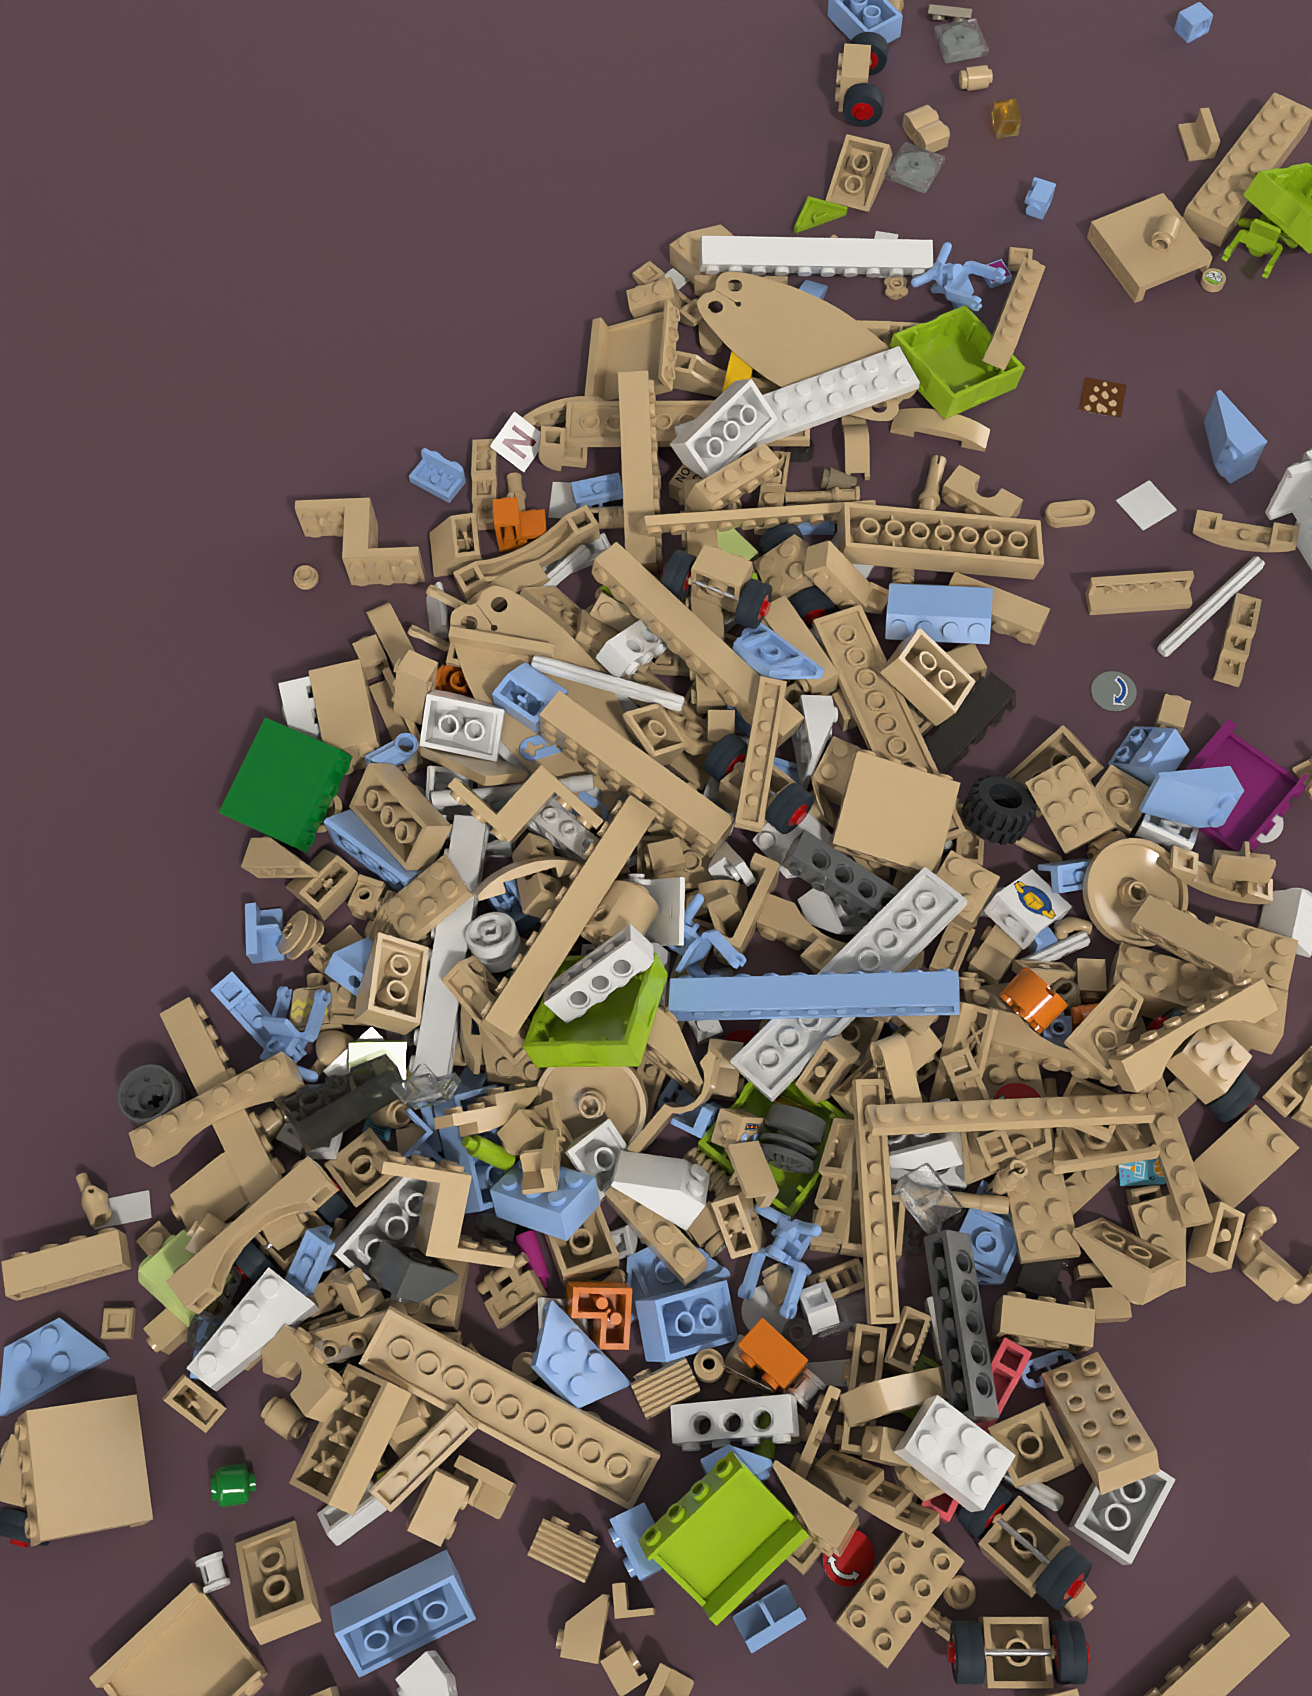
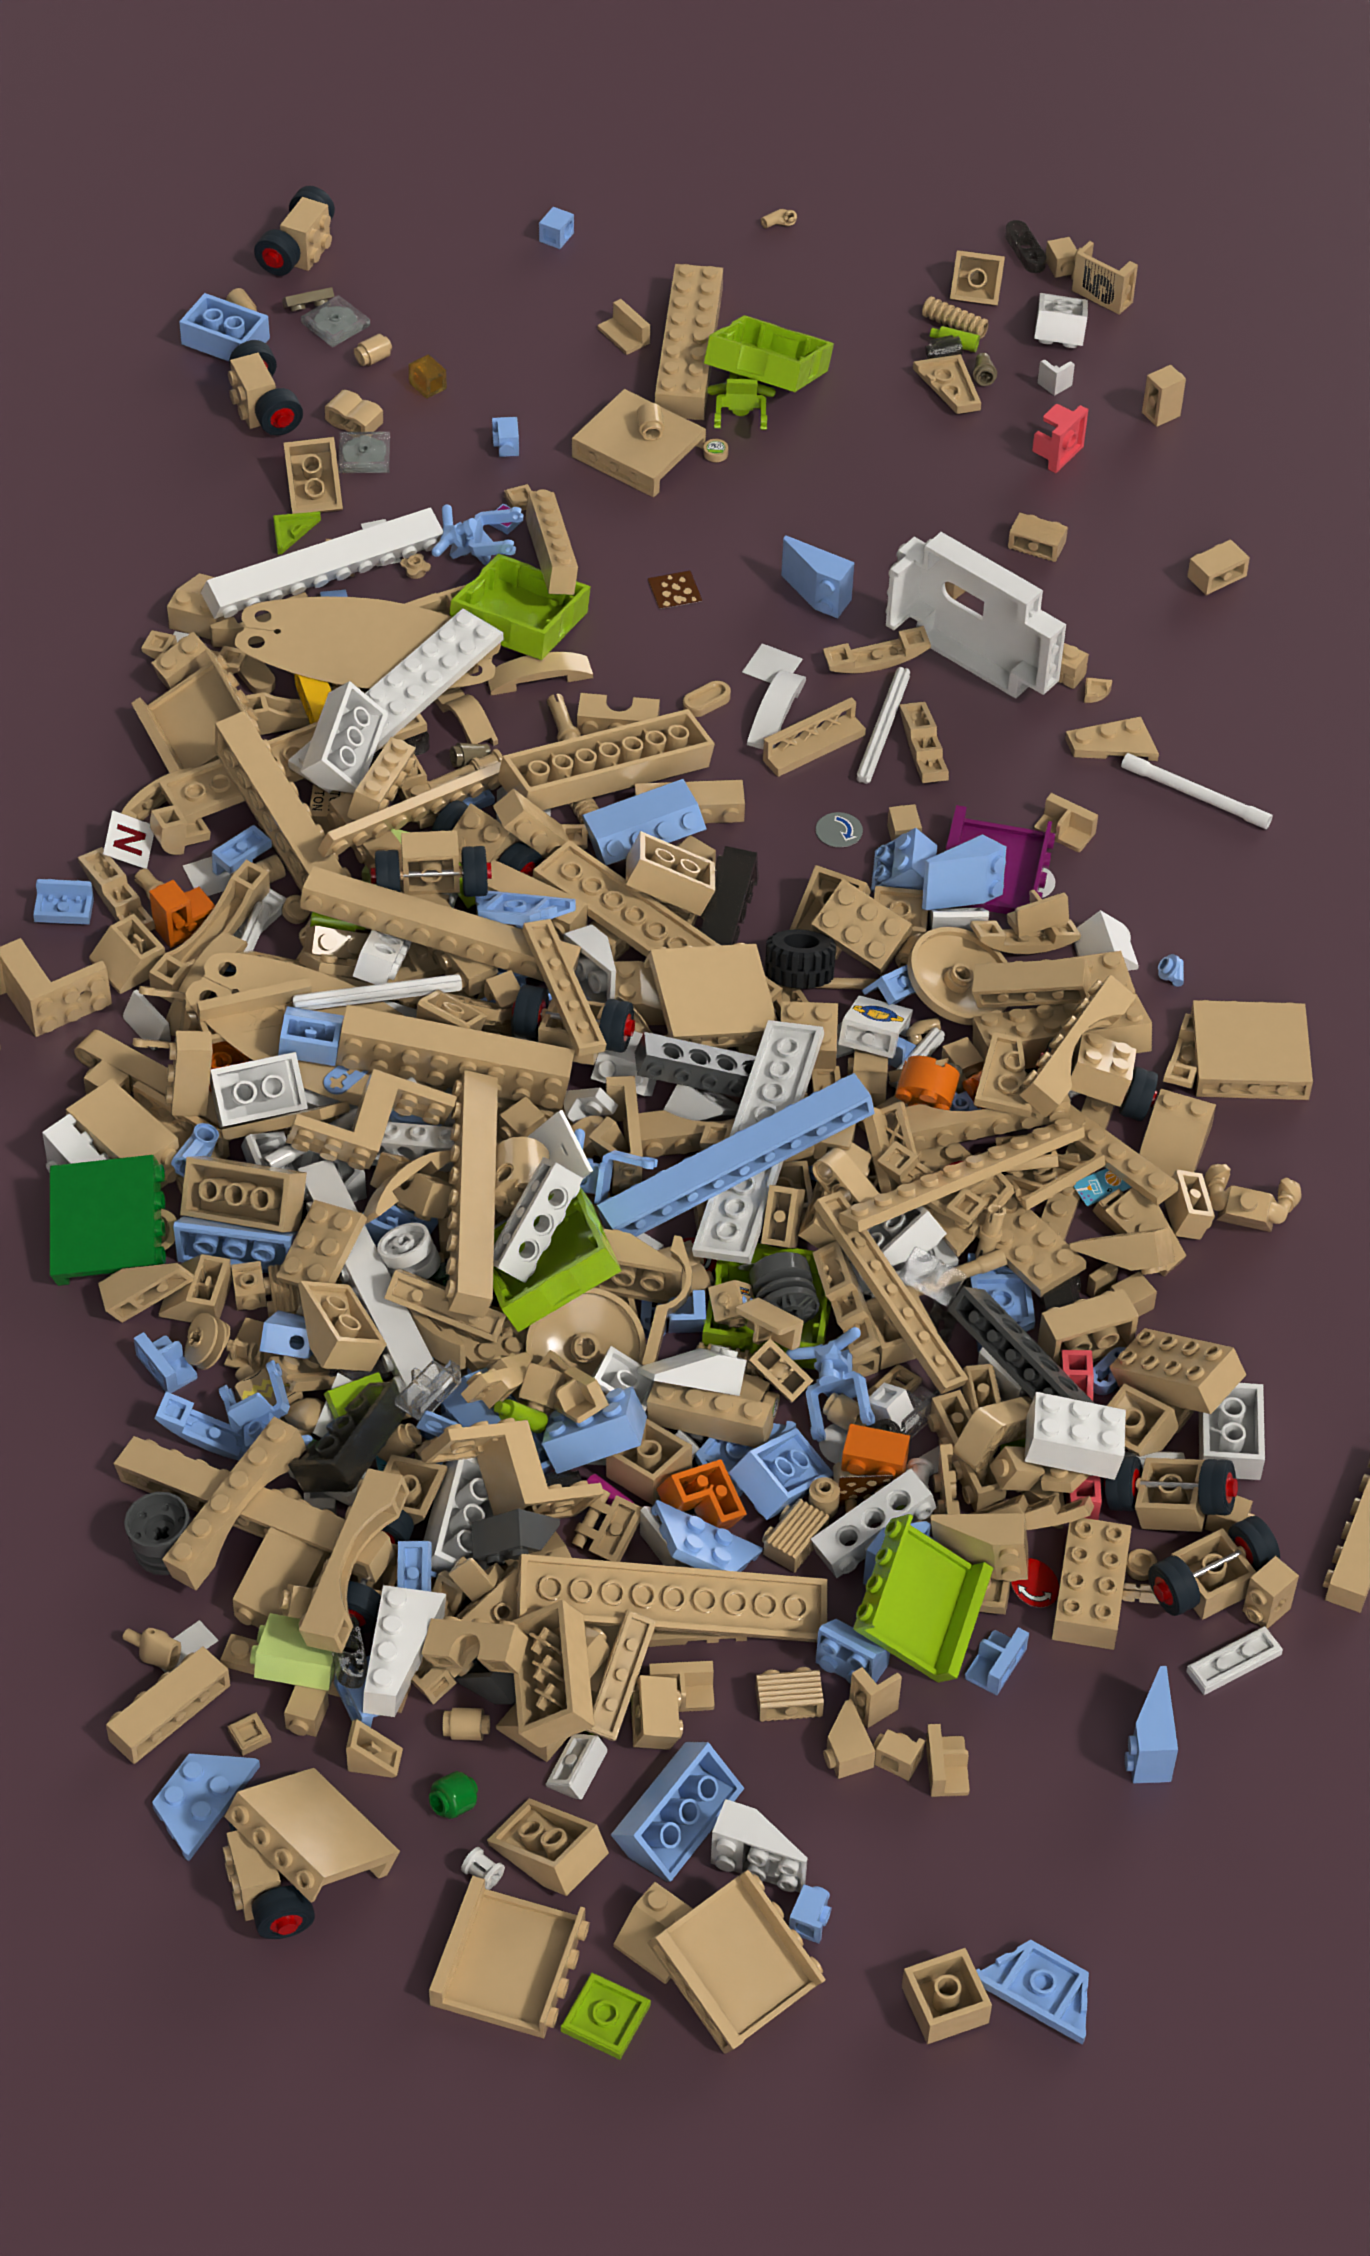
camera: 35 degrees left, 15 degrees down
none -> white slope [747,670,806,749]

